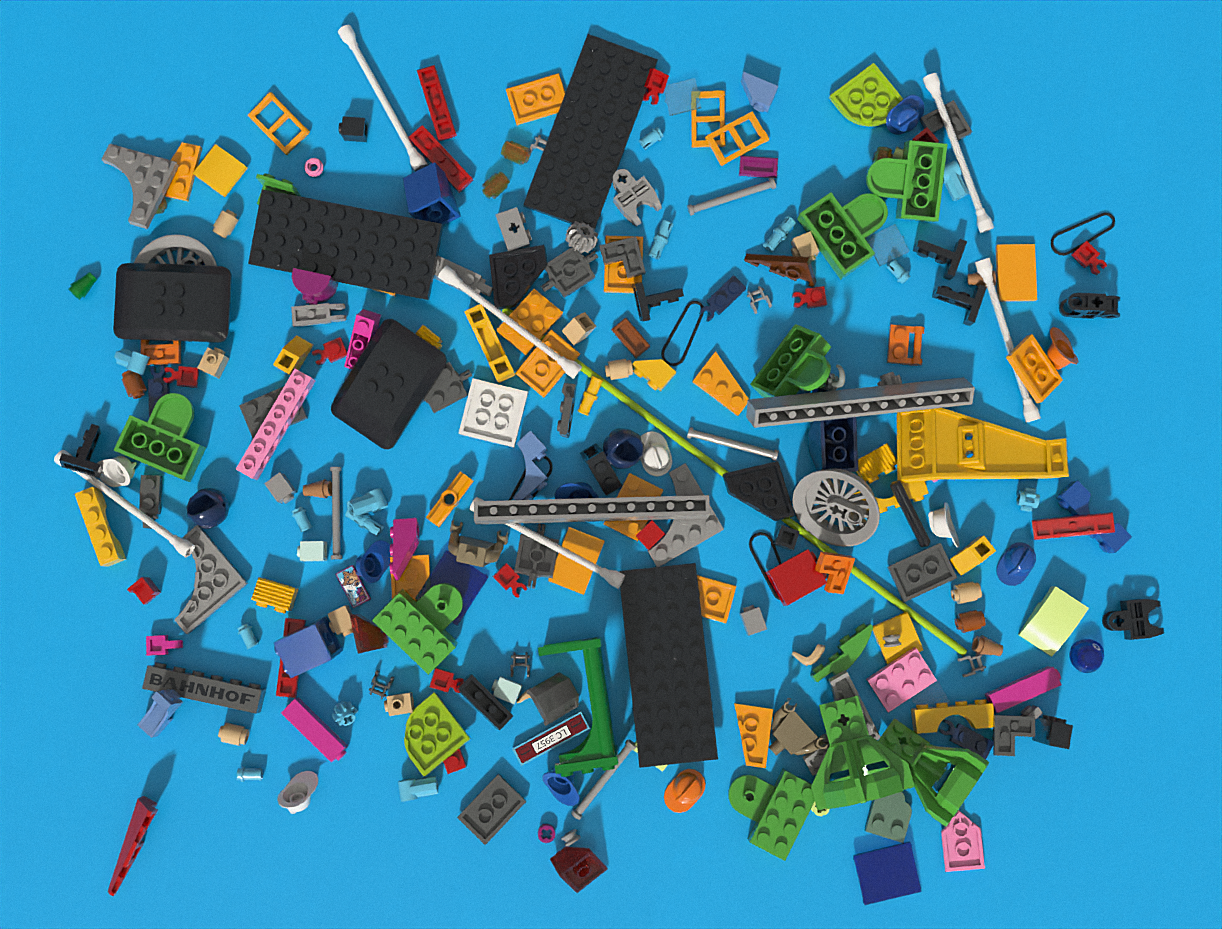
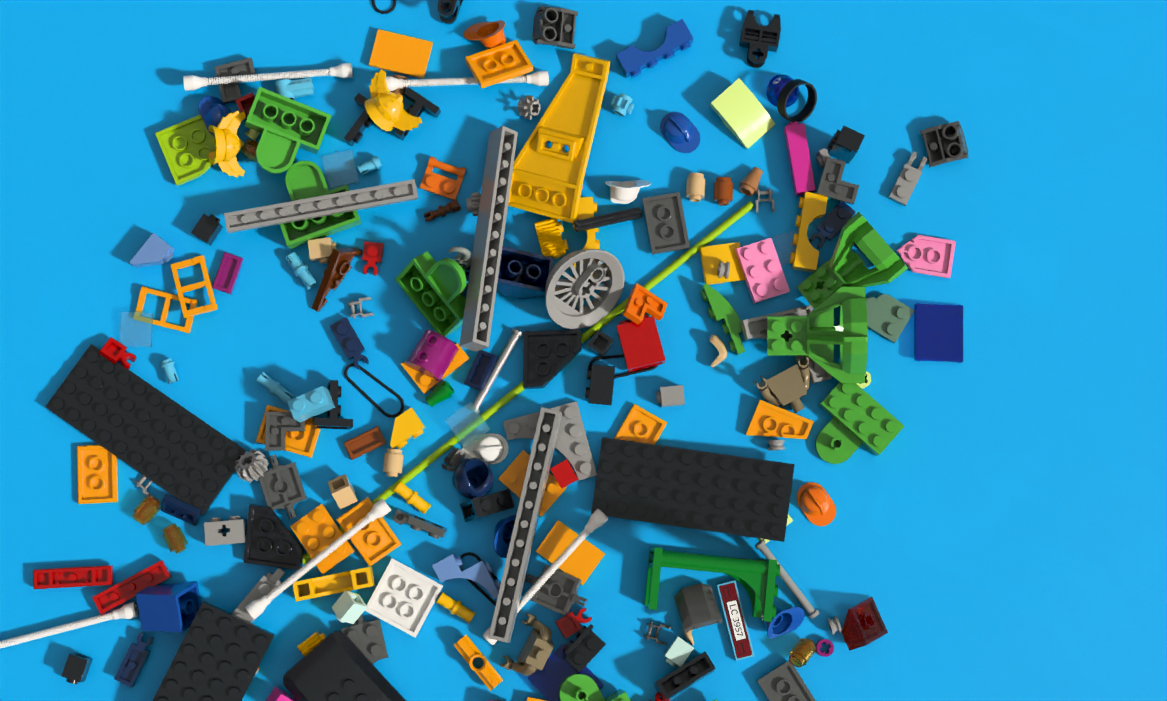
camera: 80 degrees left, 0 degrees up
light grey piece [613,169,662,227] -> none
light grey bar [687,178,776,216] -> none
yellow slope [949,535,996,575] -> none
red plate [1032,512,1115,540] -> none
none -> dark blue plate [114,632,154,688]
none -> dark blue plate [161,494,201,526]
none -> black brick [191,214,223,246]
none -> yellow helmet [208,110,246,178]
none -> light grey plate [224,179,418,233]
none -> medium azure piece [287,386,335,422]
none -> light aqua brick [332,590,367,624]
none -> yellow helmet [365,69,422,131]
none -> magenta brick [406,330,459,382]
none -> reddish brown piece [424,200,461,222]
none -> green cone [425,380,455,407]
none -> yellow pin [436,592,475,623]
none -> dark grey piece [441,448,465,471]
none -> clear light blue piece [445,402,490,448]
none -> dark blue plate [464,350,498,392]
none -> light grey gear [517,95,541,120]
none -> dark grey slope [532,6,578,49]
none -> black bracket [562,624,606,673]
none -> black brick [585,364,615,405]
none -> light grey bush [767,440,785,451]
none -> black tyre [777,79,817,122]
none -> clear orange brick [789,638,816,668]
none -> light grey hinge [888,151,928,206]
none -> dark grey slope [920,121,969,167]

